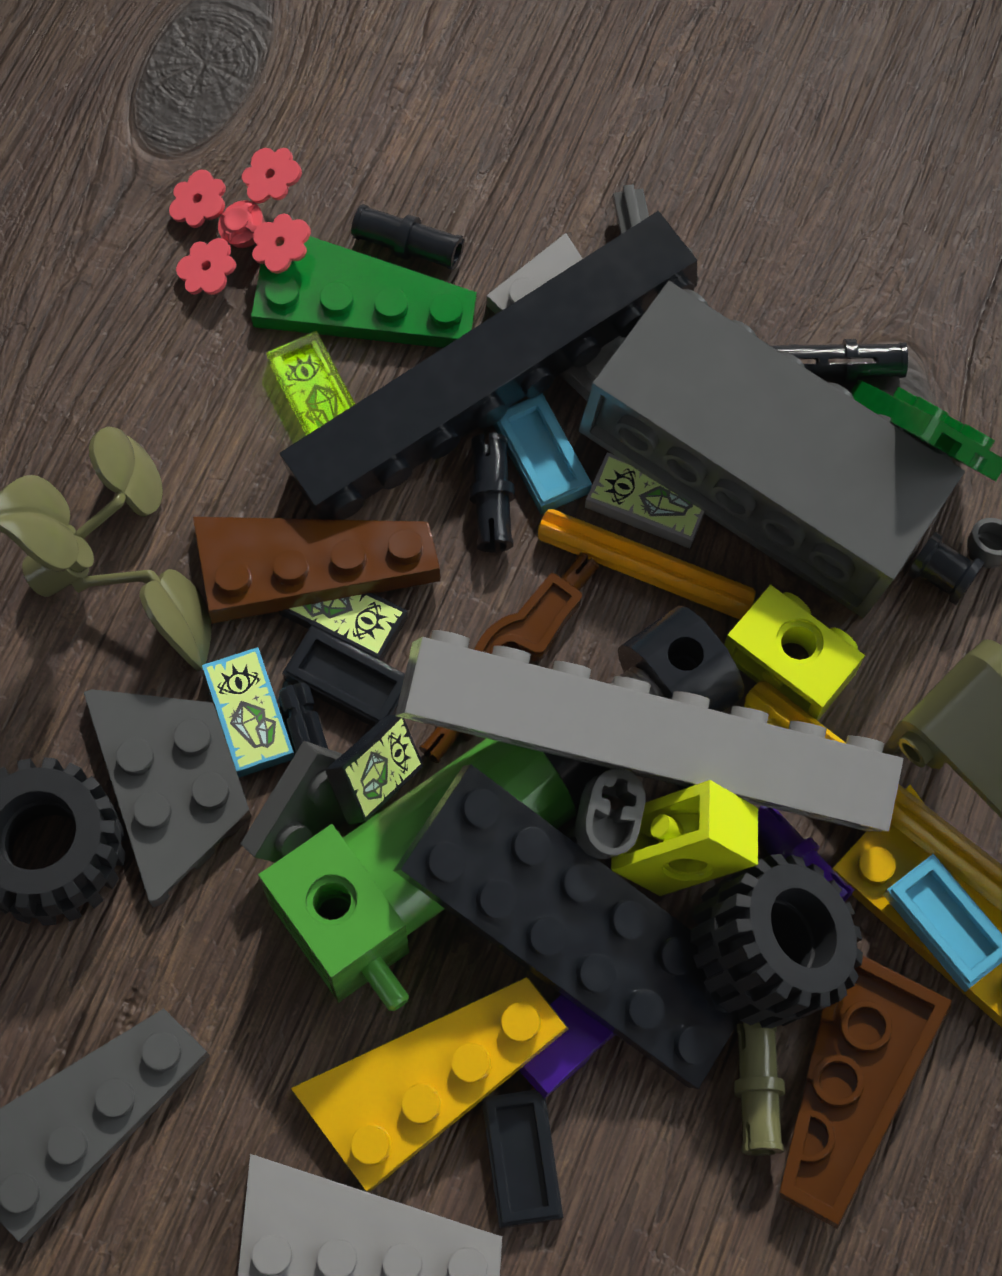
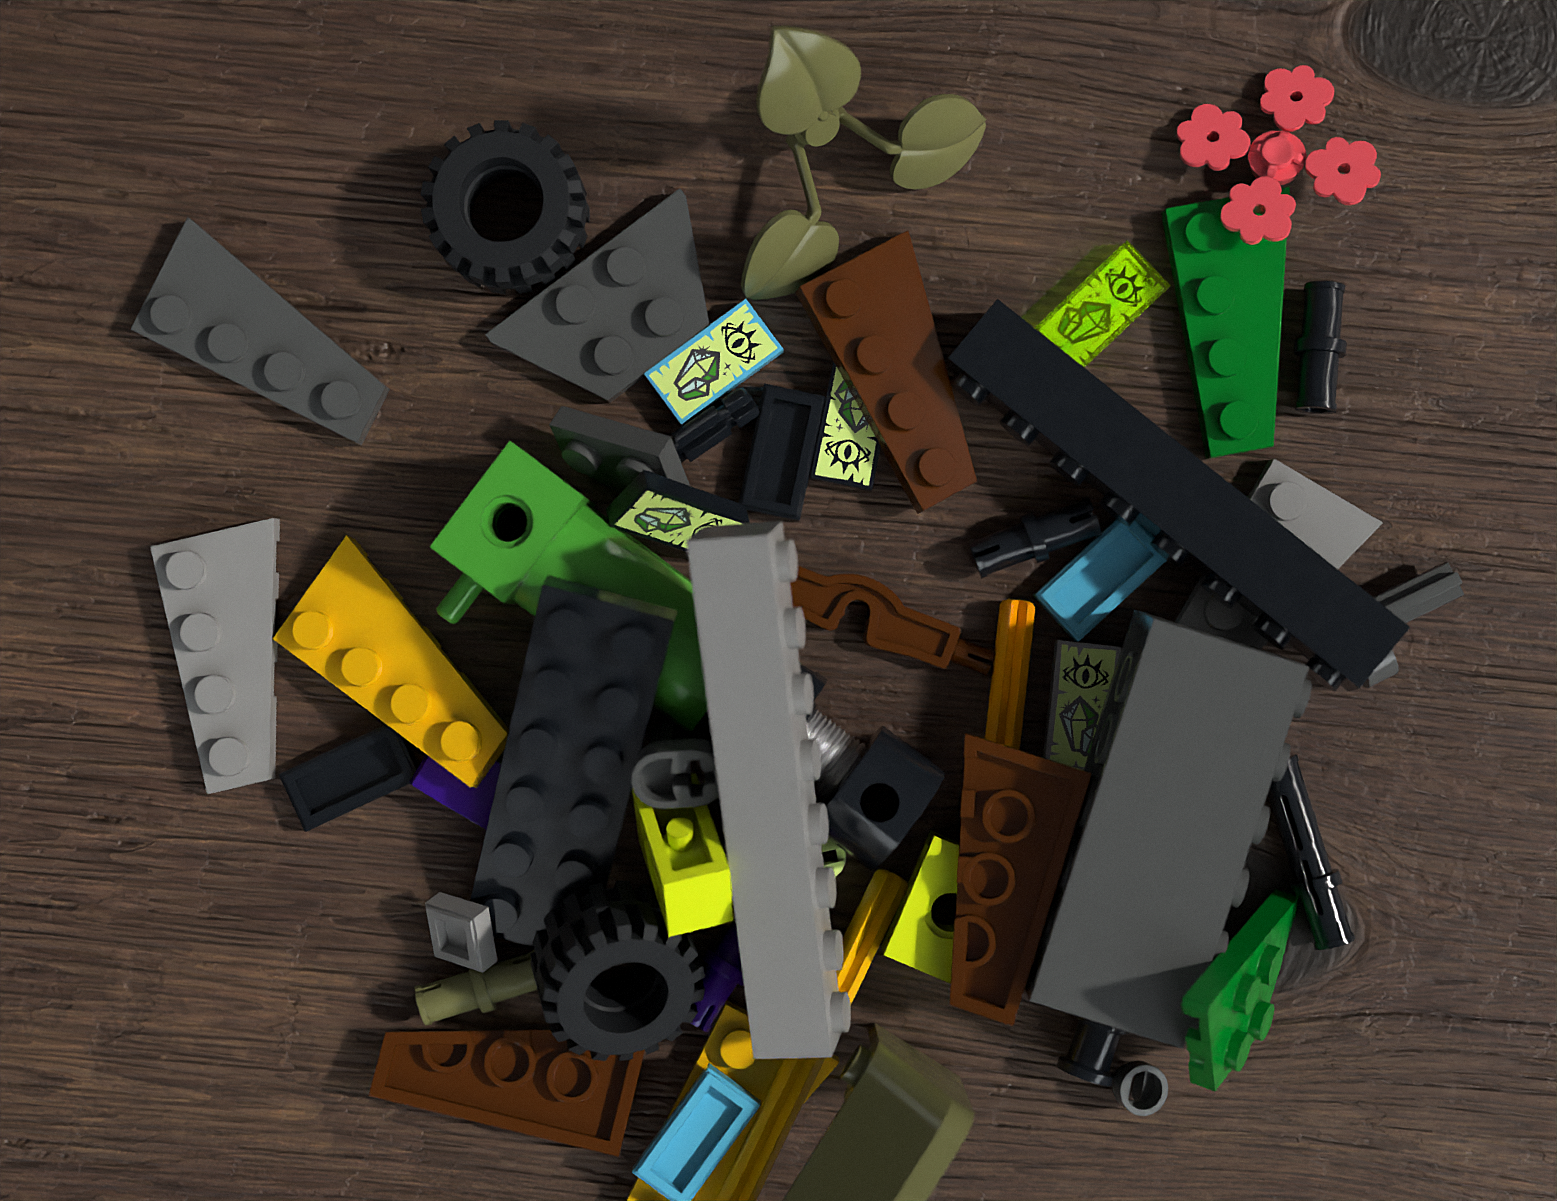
camera: 75 degrees right, 20 degrees up
none -> light grey tile [425,892,497,973]
none -> reddish brown wing [950,733,1092,1026]

